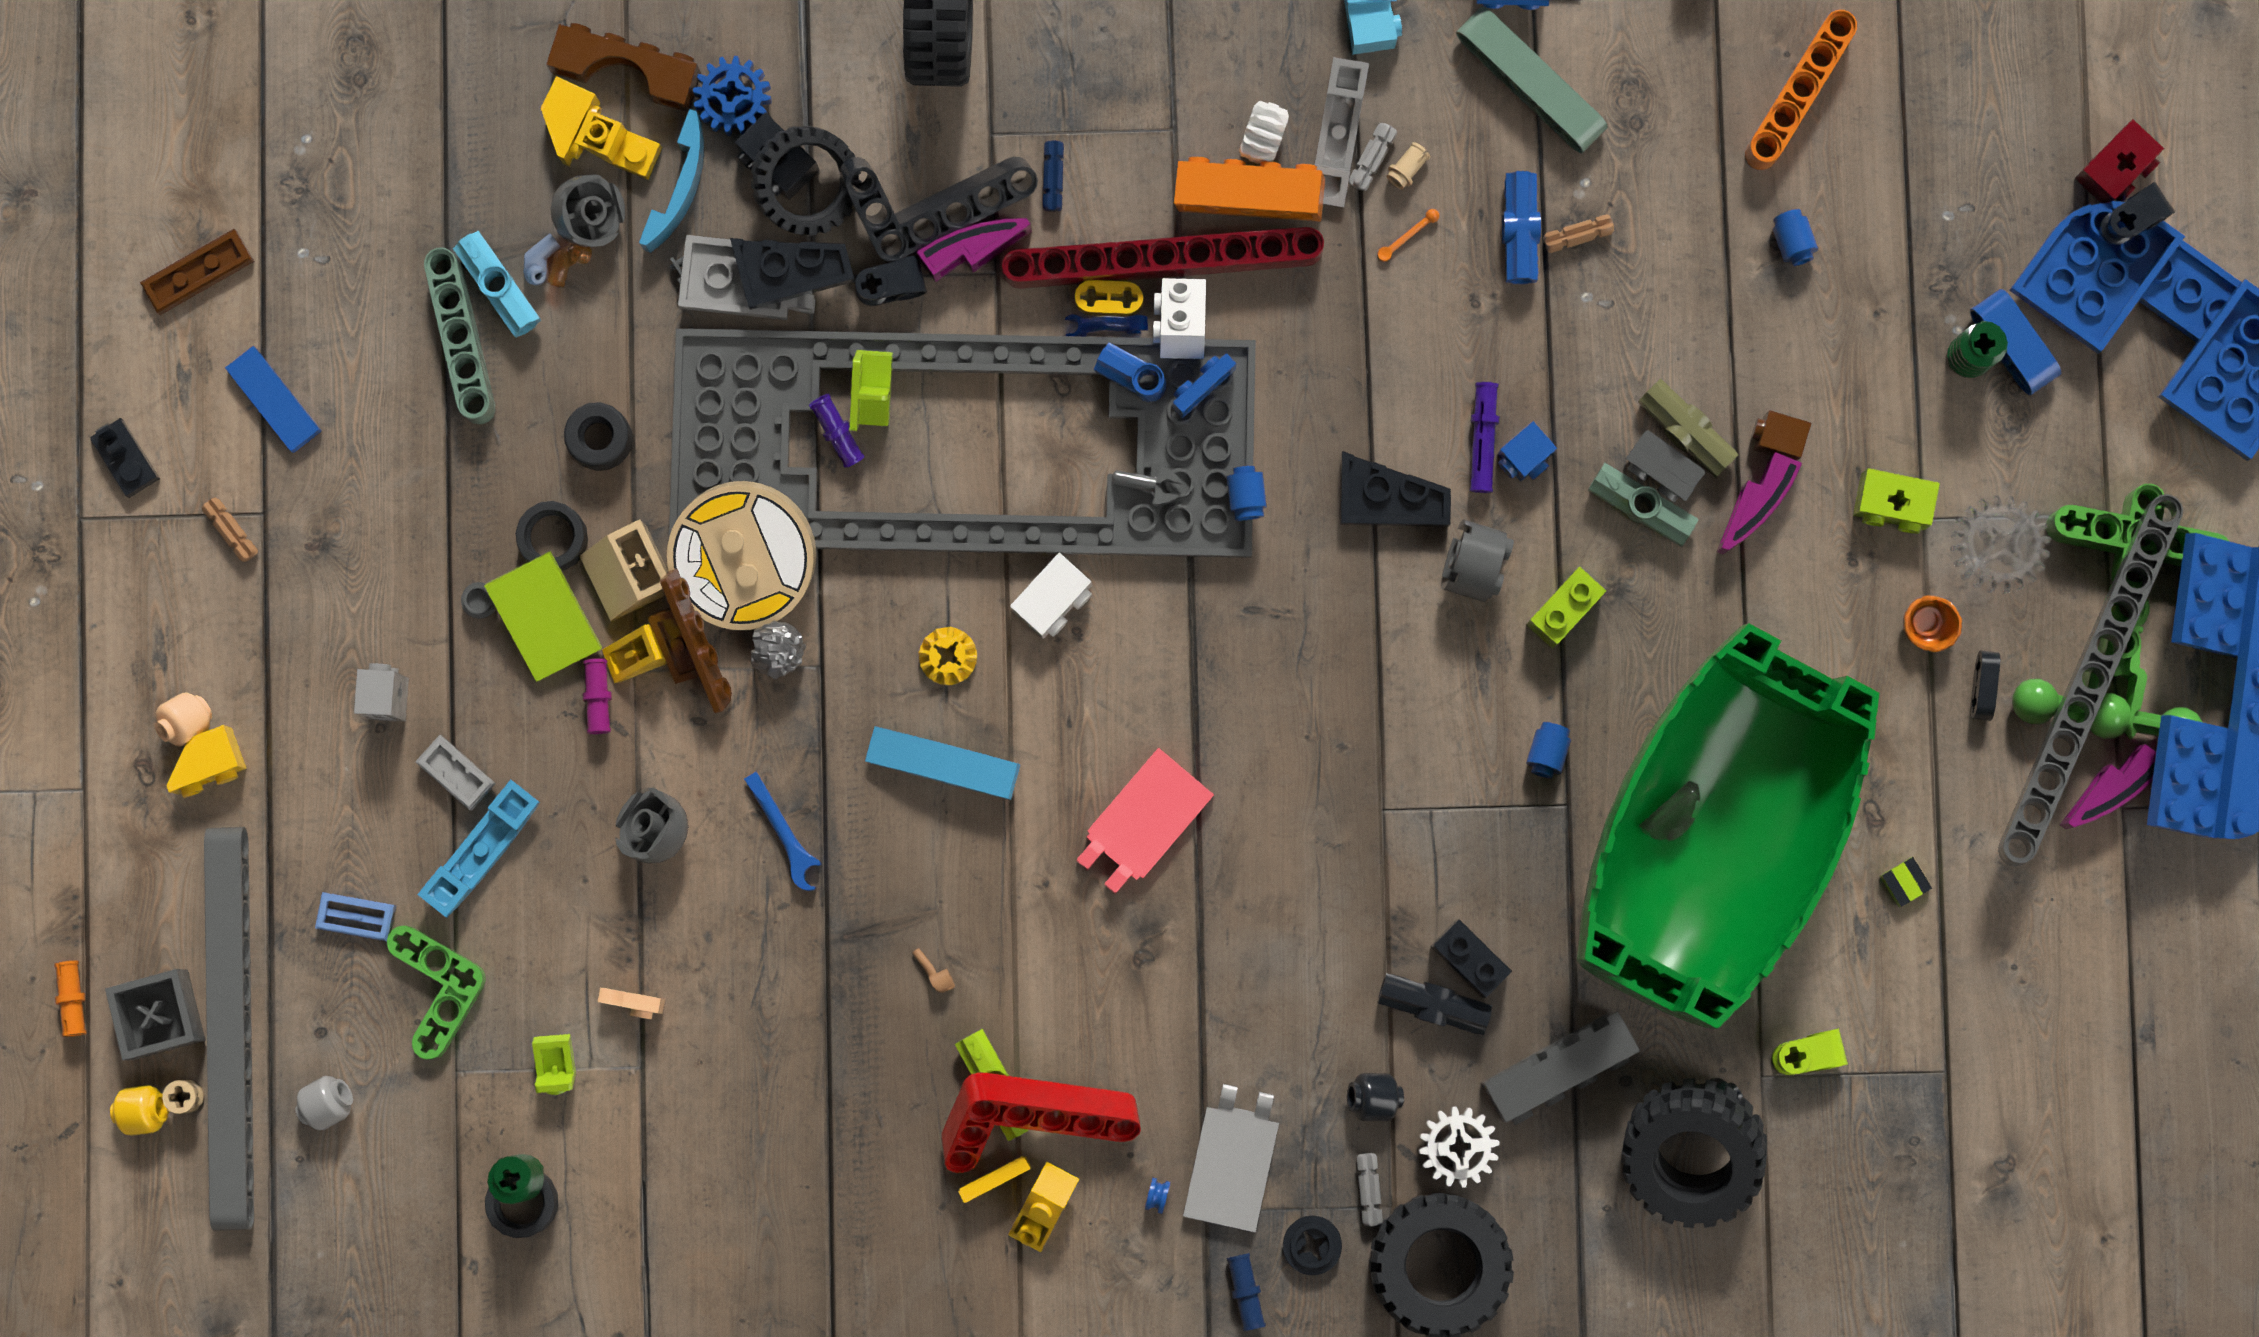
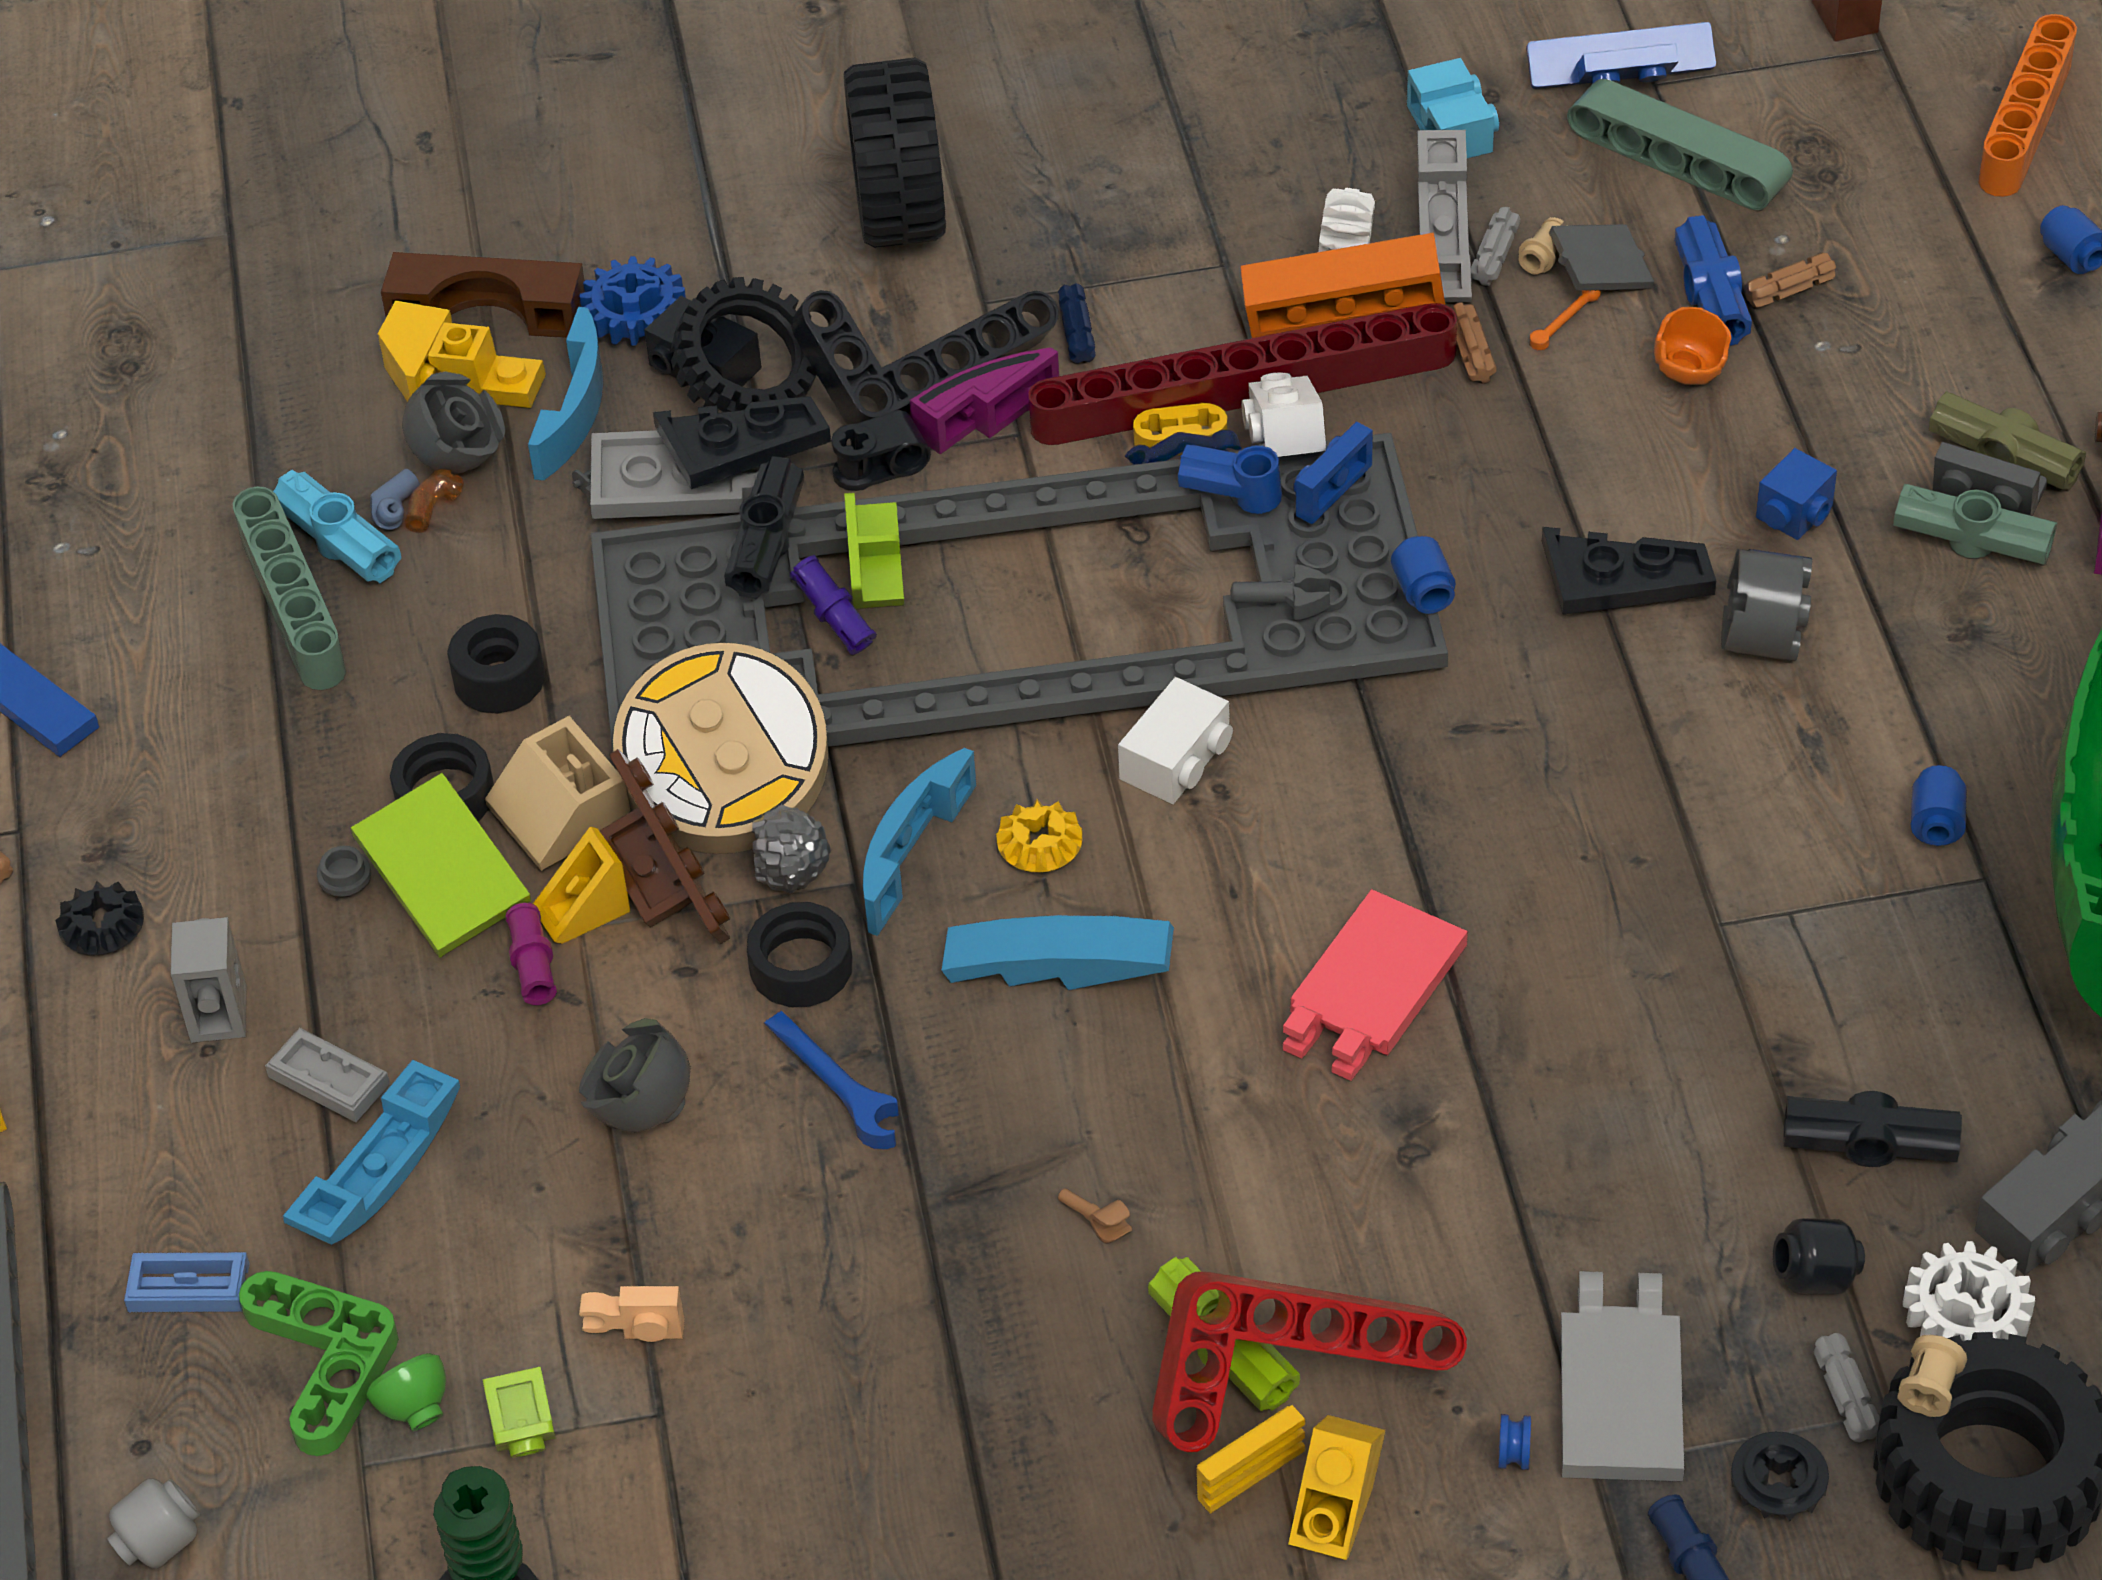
camera: 10 degrees left, 35 degrees down
black brick [1430,919,1512,998] -> none
dark purple pin [1469,382,1500,493] -> none
lime brick [1526,566,1606,649] -> none
none -> black gear [55,881,144,955]
none -> bright green brick [366,1353,446,1431]
none -> black piece [724,456,804,598]
none -> black tyre [747,902,852,1007]
none -> dark azure slope [863,748,976,936]
none -> medium nougat axle [1454,302,1497,384]
none -> dark grey piece [1549,224,1654,291]
none -> orange hair [1654,307,1732,385]
none -> tan bush [1897,1335,1967,1417]

